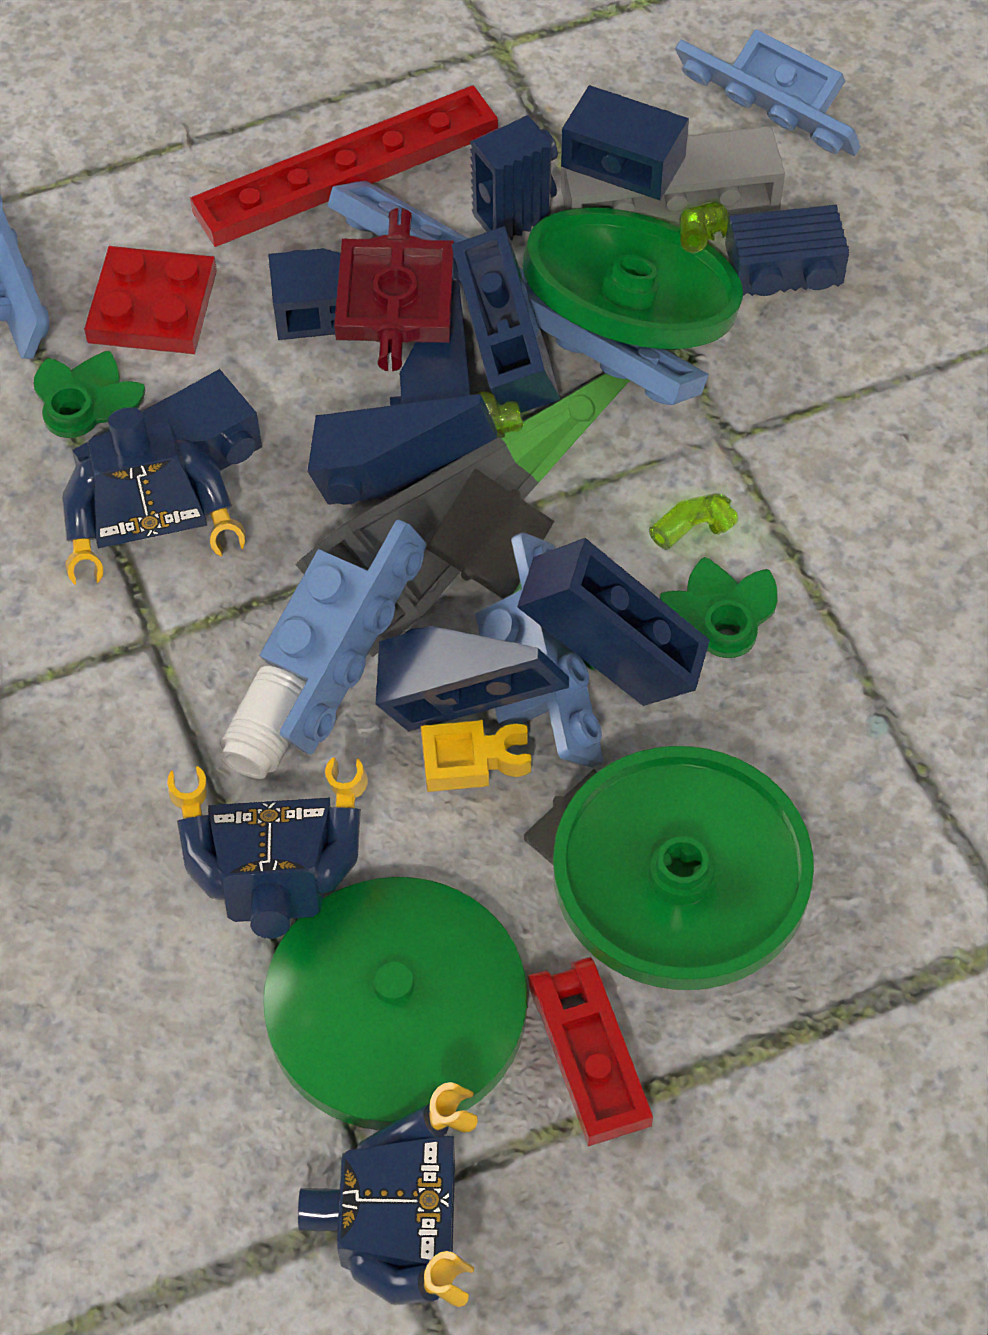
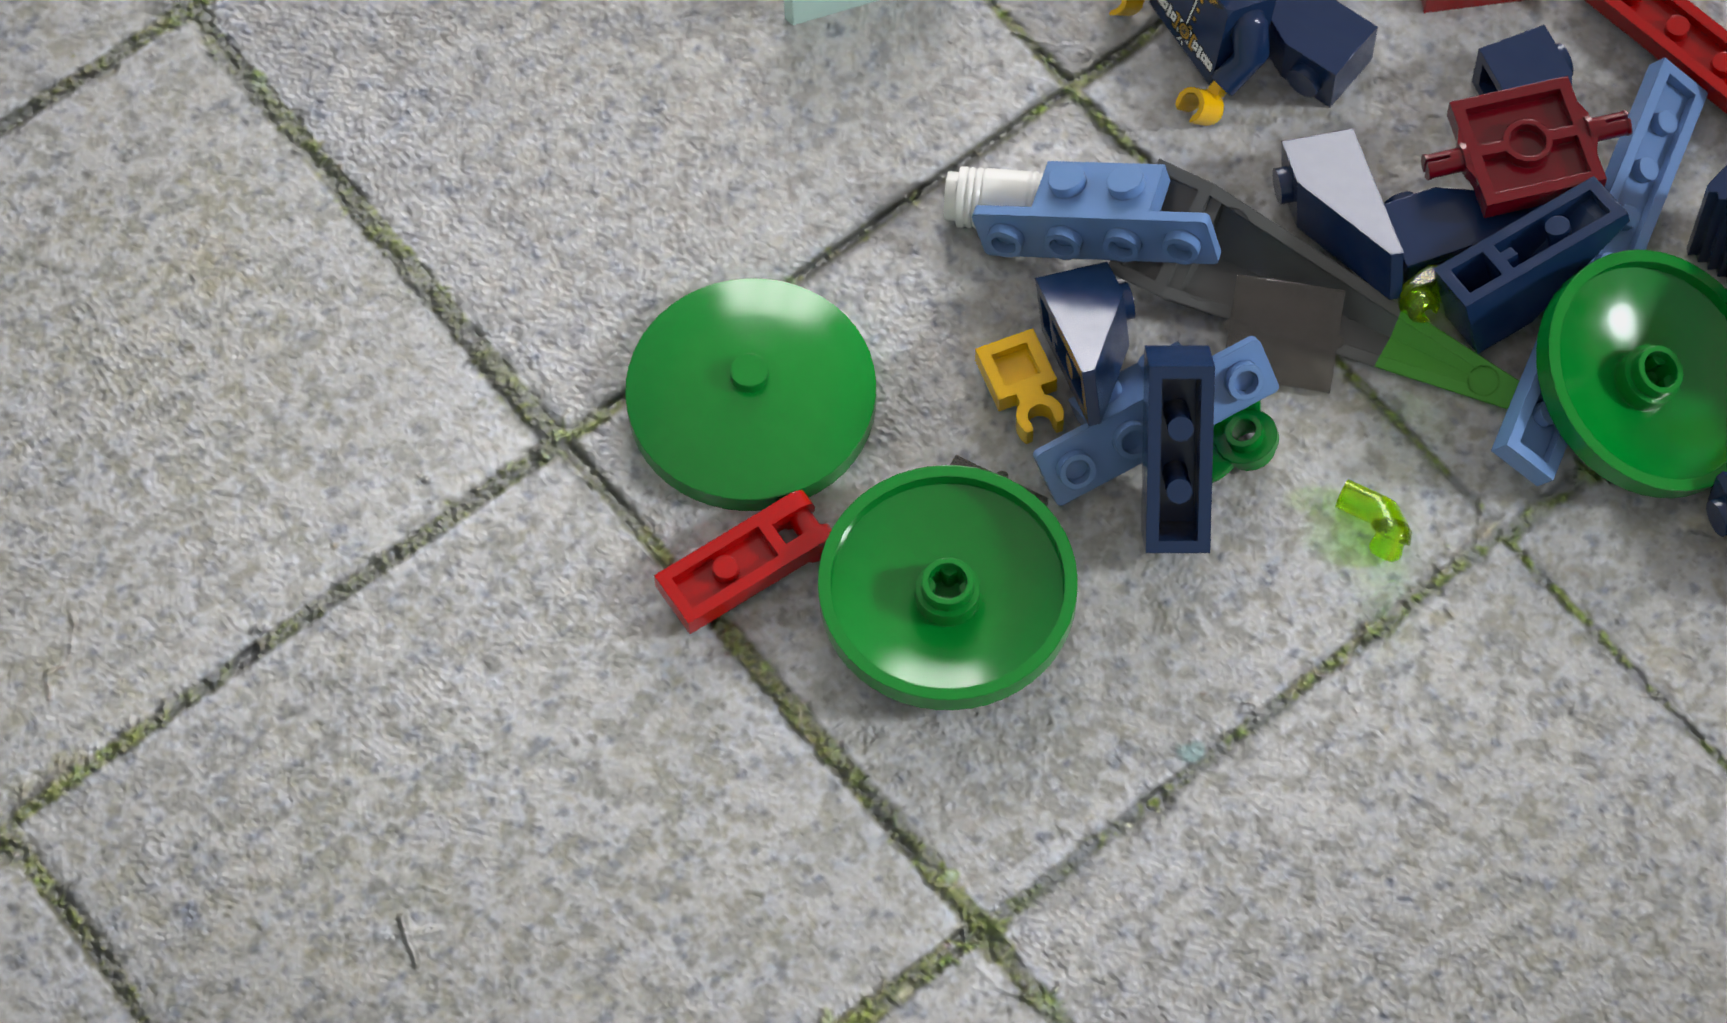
camera: 75 degrees right, 5 degrees up
dark blue torso [167,757,368,939] -> none
dark blue torso [298,1082,478,1307] -> none
green plate [660,557,778,658] -> none

